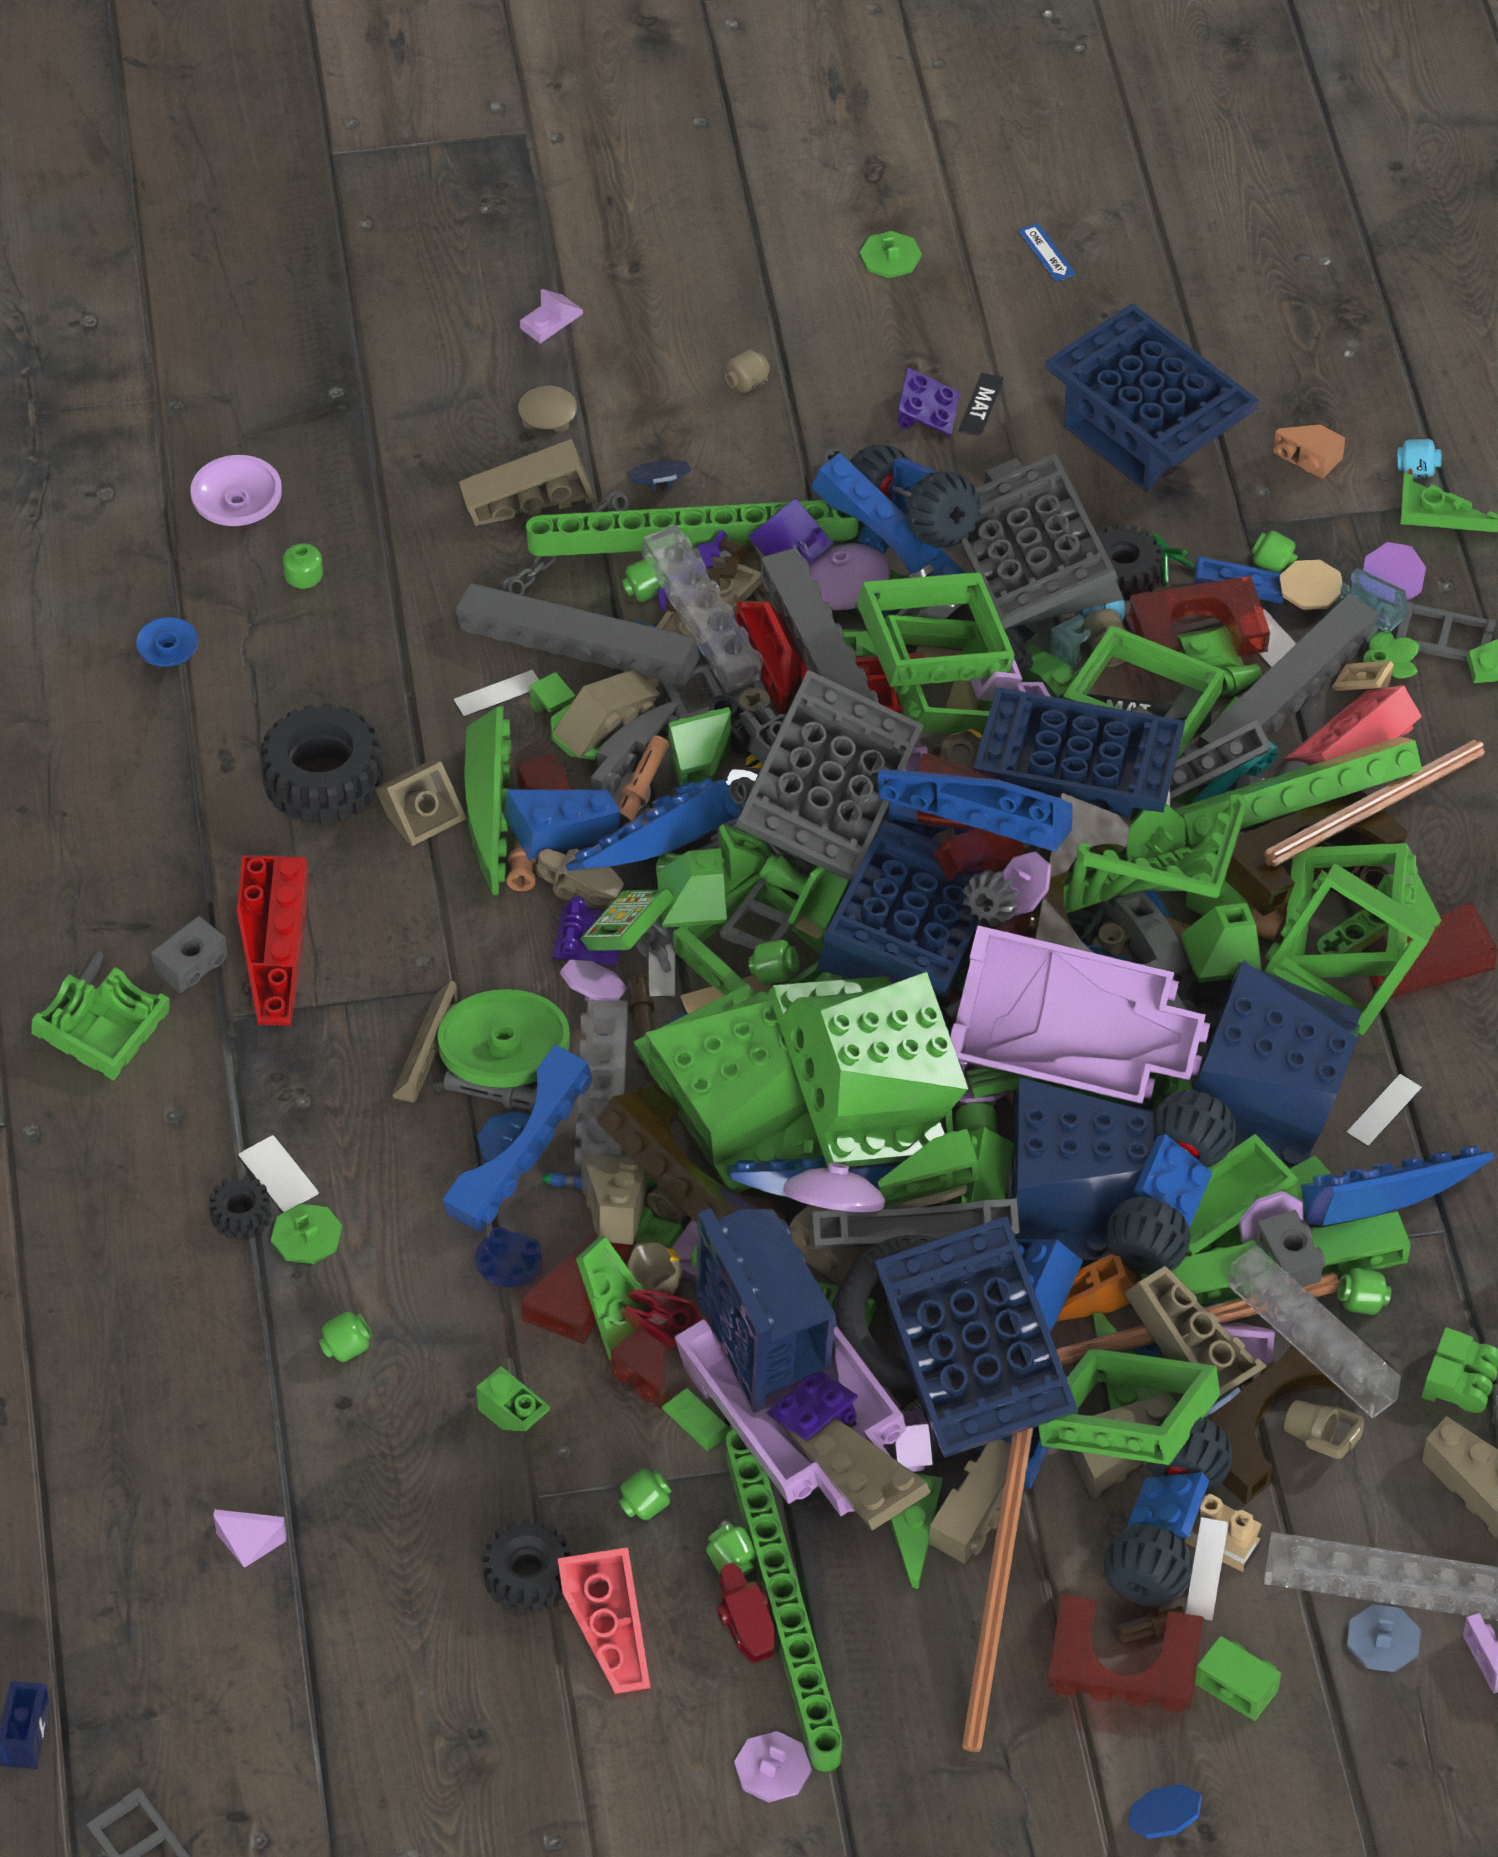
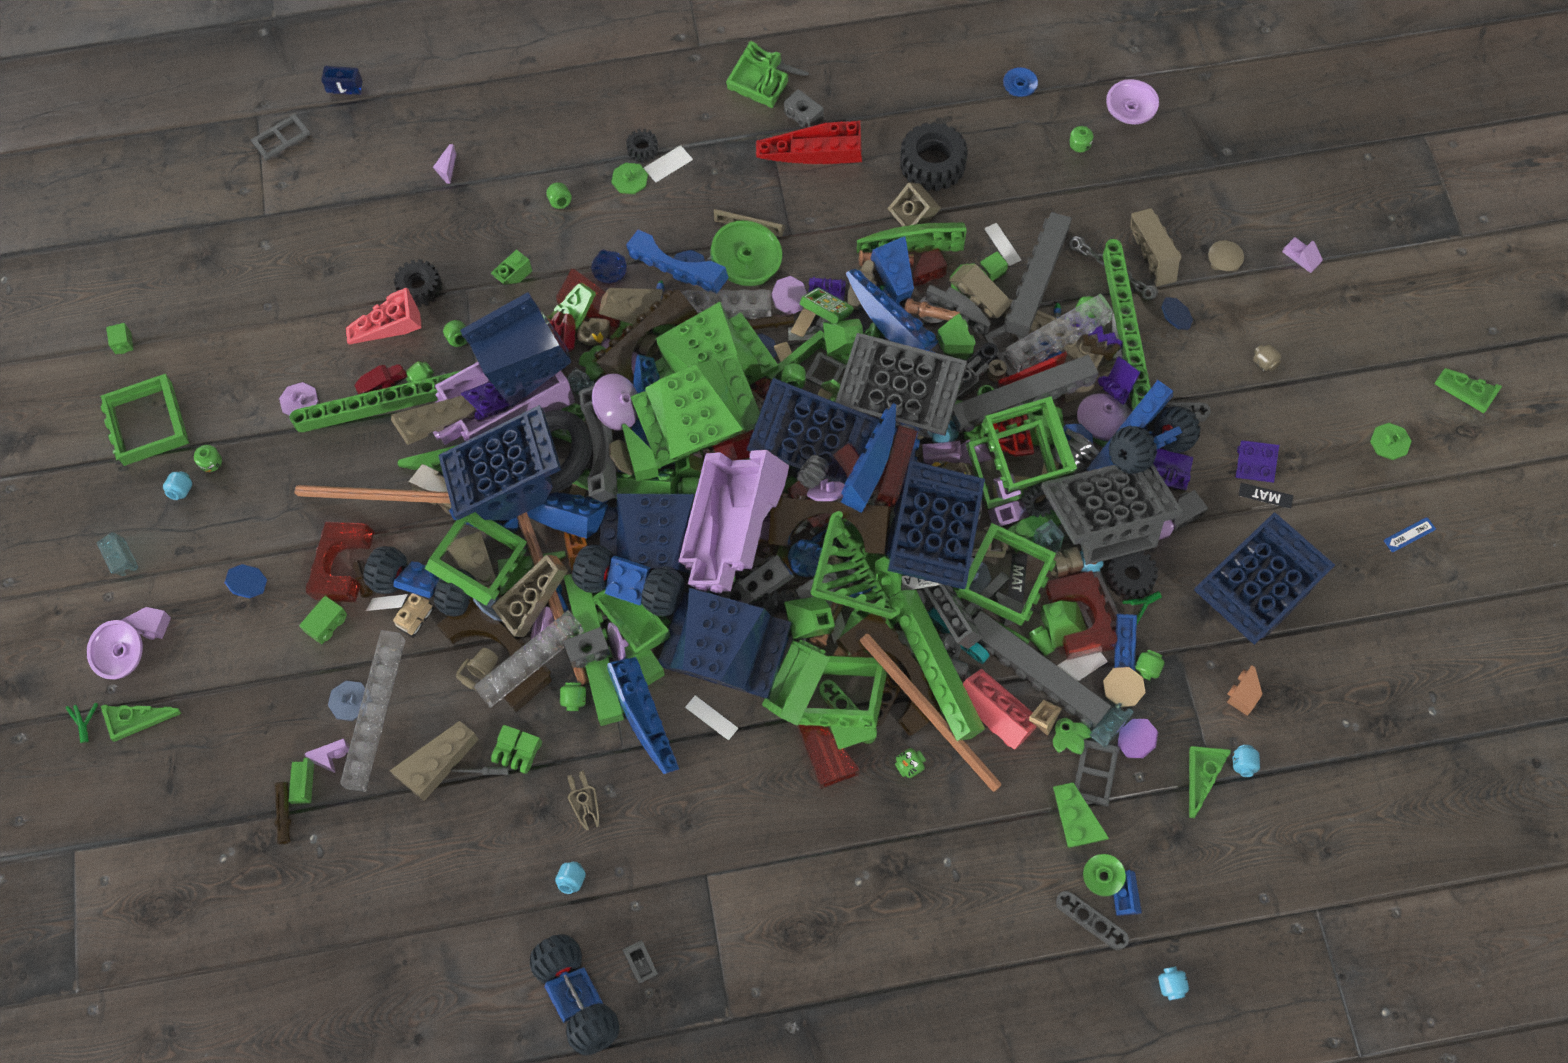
camera: 90 degrees right, 15 degrees up
none -> tan sticker [791,307,816,337]
none -> bright green head [895,748,926,778]
none -> bright green wing [1434,368,1502,413]

